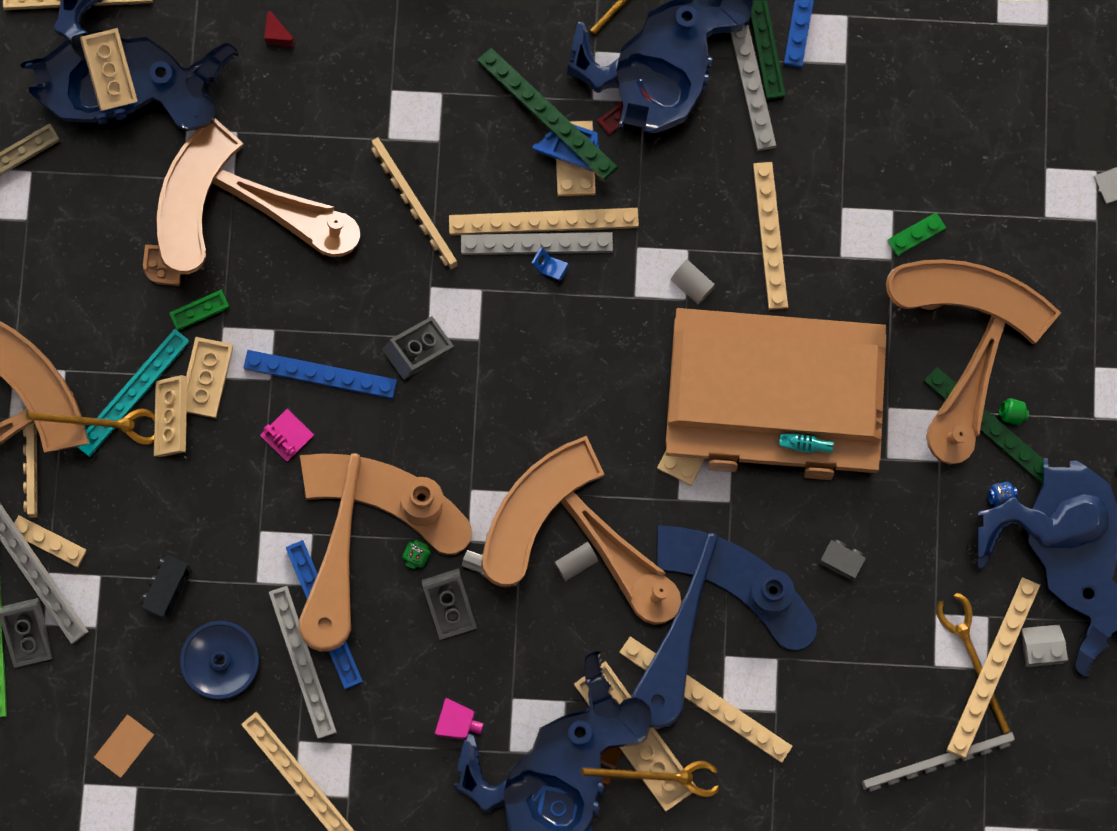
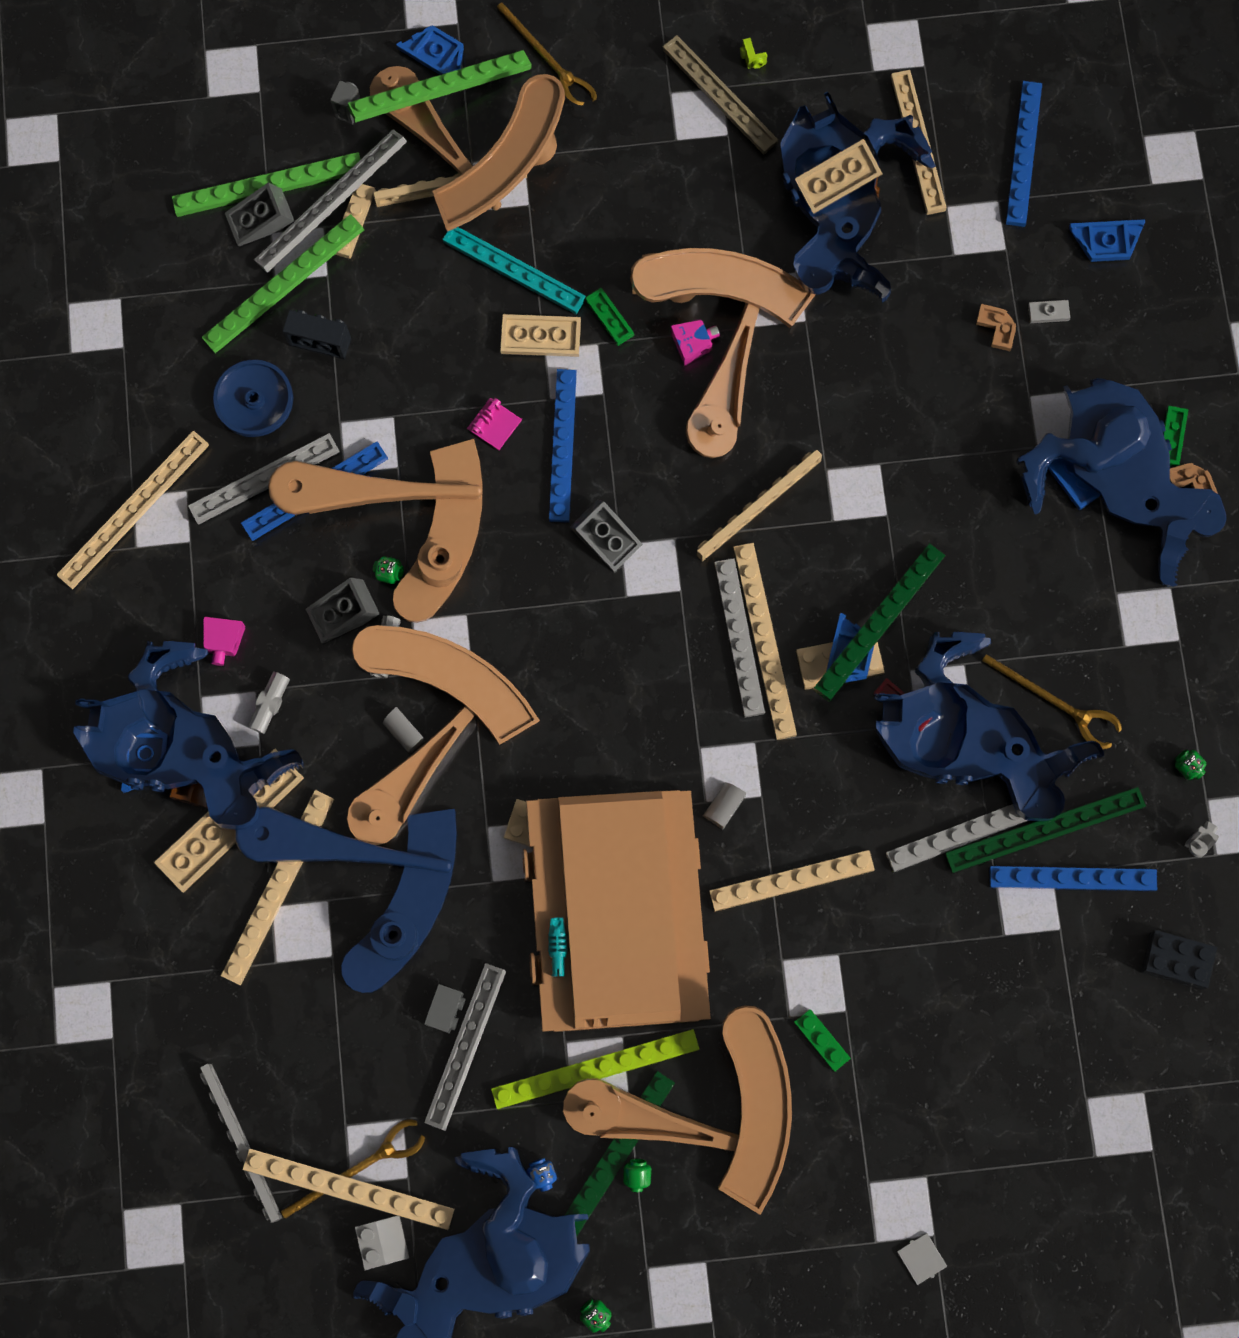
camera: 85 degrees right, 0 degrees up
pearl gold piece [26,409,155,445] -> none
medium nougat sticker [94,714,154,778] -> none
tan plate [154,375,187,457] -> none
dark red slope [264,11,295,47] -> none
blue bracket [532,248,569,281] -> none
pearl gold piece [581,761,719,797] -> none
none -> bright green plate [202,214,364,353]
none -> light grey piece [248,672,290,734]
none -> light grey plate [424,963,506,1131]
none -> lime plate [492,1029,699,1109]
none -> dark pink torso [671,320,720,366]

